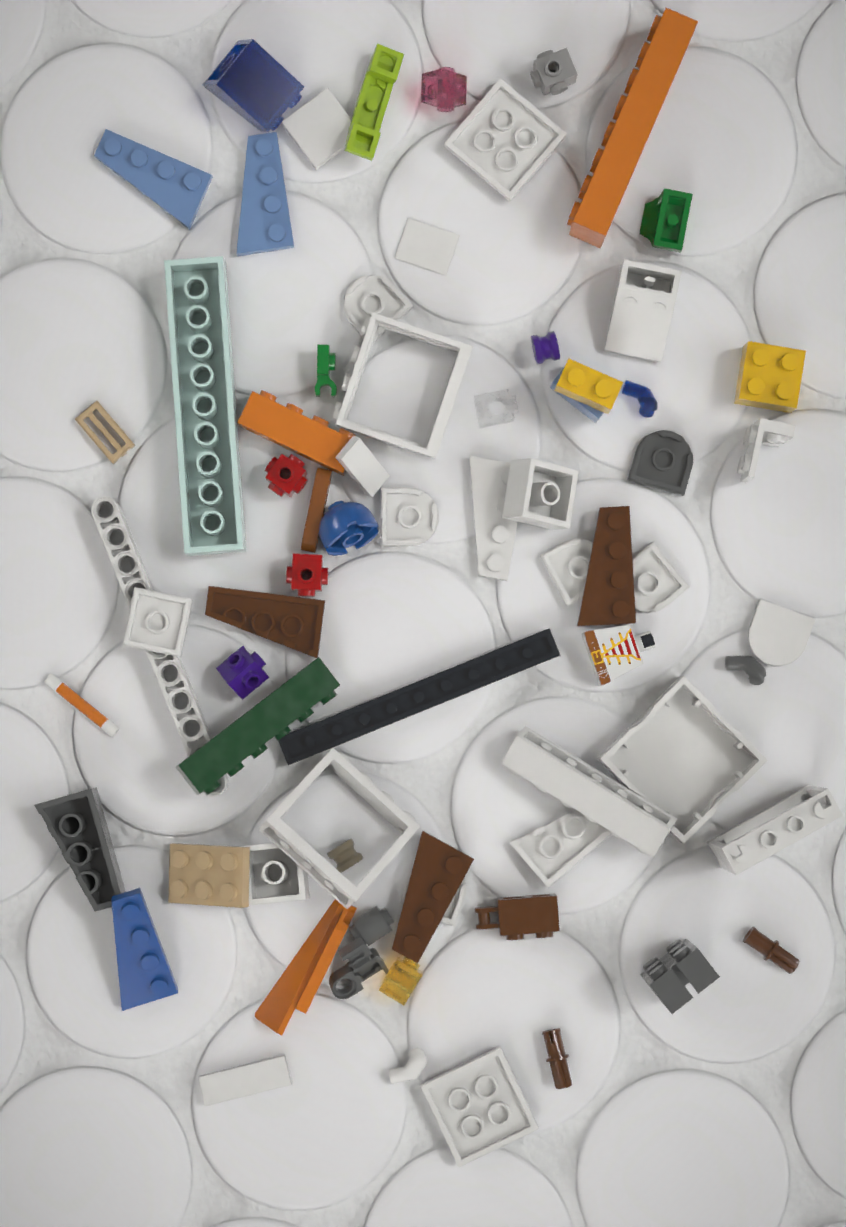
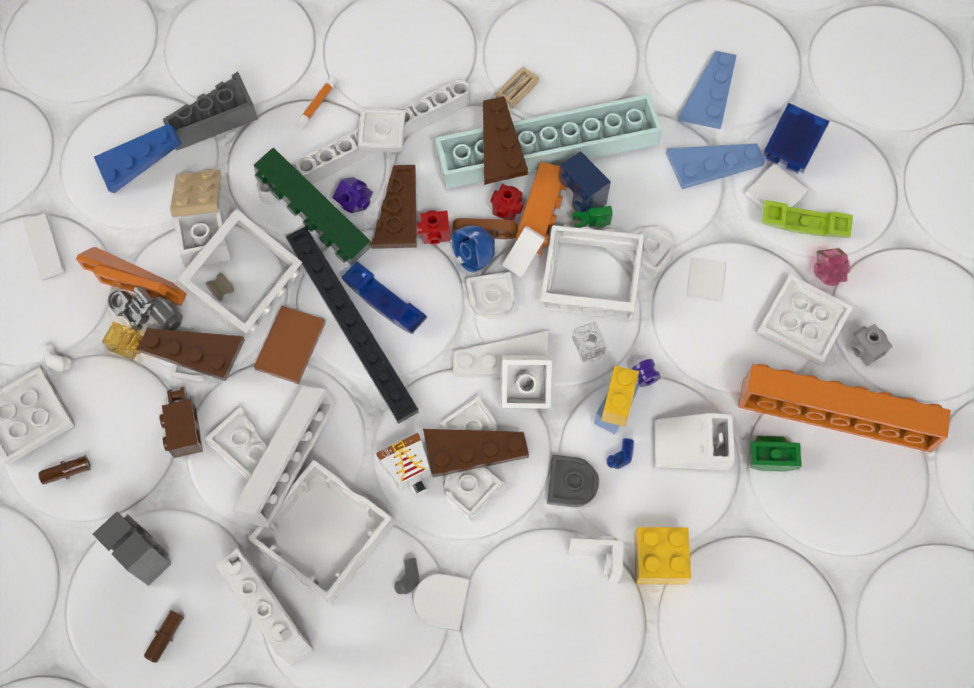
camera: 85 degrees right, 20 degrees down
none -> dark orange tile [254,306,326,384]
none -> clear blue slope [342,261,427,334]
none -> reddish brown wing [483,96,528,185]
none -> dark blue brick [559,151,611,212]

